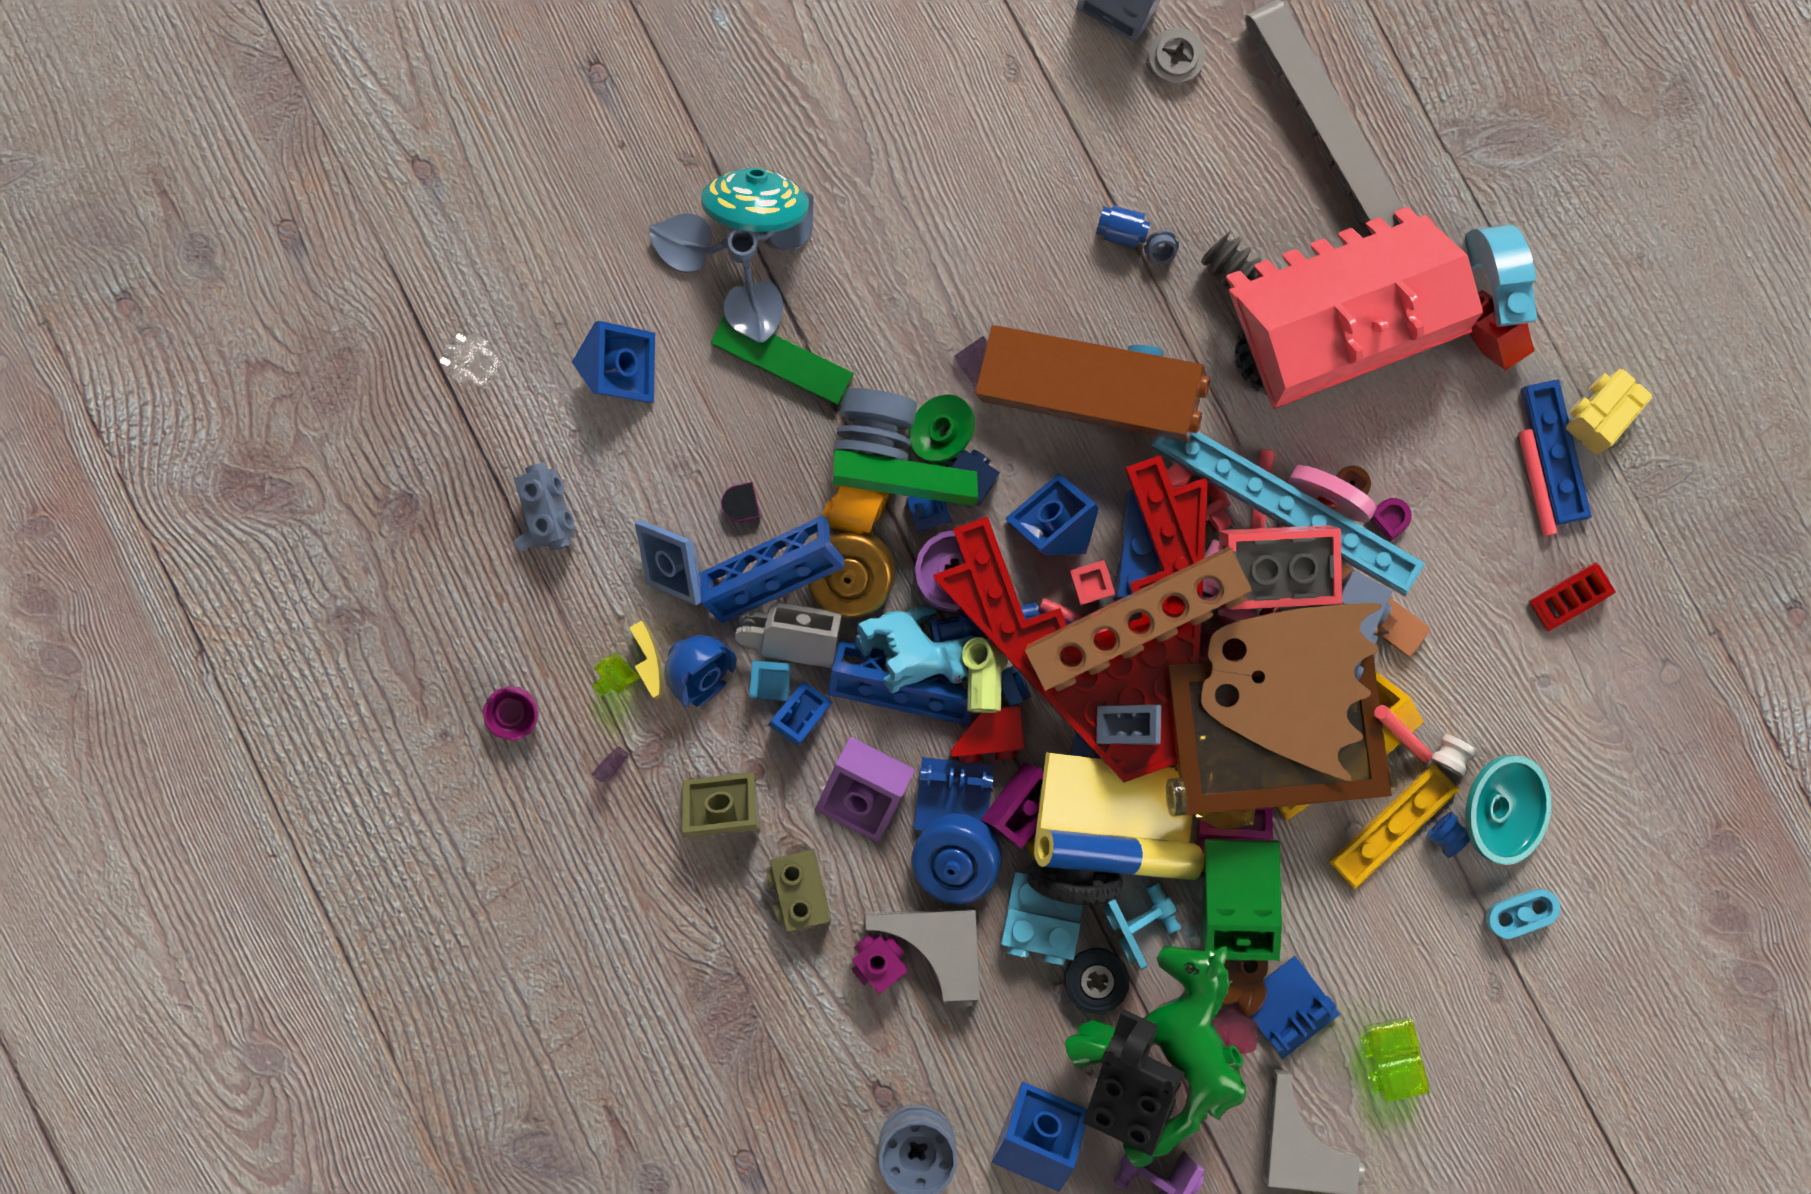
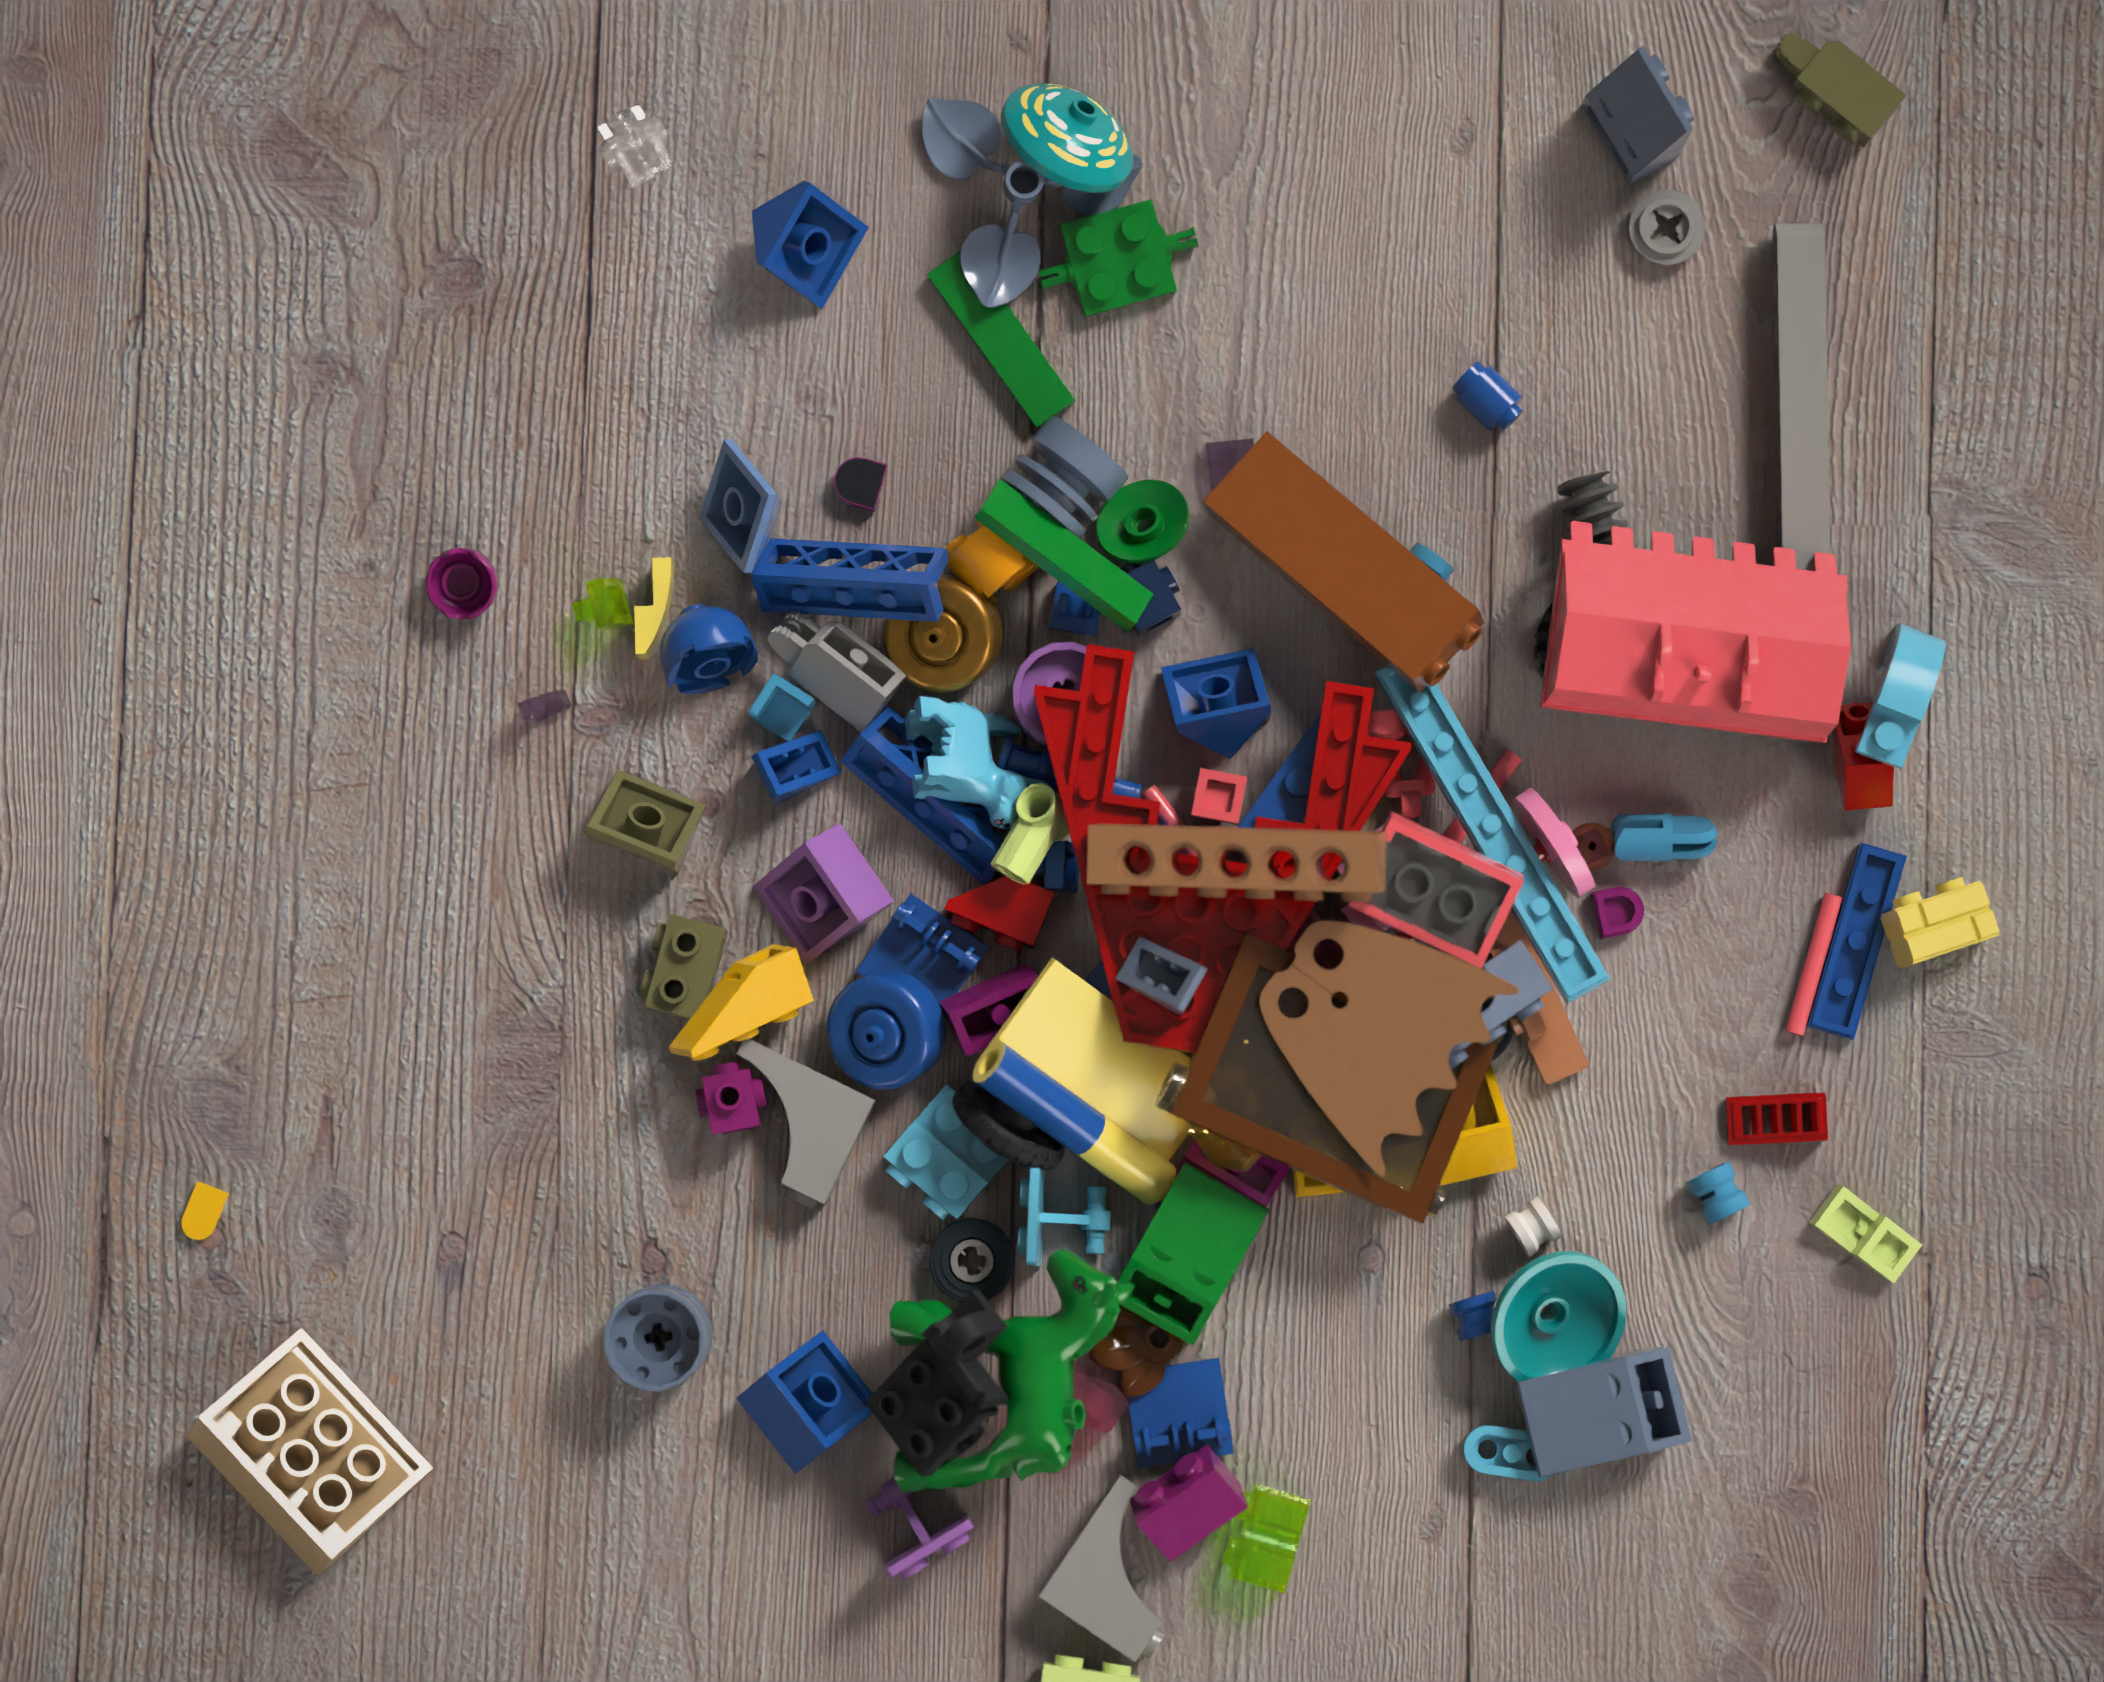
camera: 30 degrees right, 0 degrees up
sand blue brick [513,462,576,552] -> none
sand blue plate [1144,230,1179,264] -> none
yellow tile [1327,764,1460,889] -> none
coral bar [1374,705,1432,763] -> none
none -> yellow slope [669,944,814,1061]
none -> green plate [1038,199,1199,317]
none -> magenta brick [1129,1445,1248,1562]
none -> sand blue slope [1516,1346,1692,1477]
none -> dark azure arm [1611,813,1718,861]
none -> dark azure wheel [1686,1161,1751,1225]
none -> yellowish green slope [1809,1184,1922,1283]

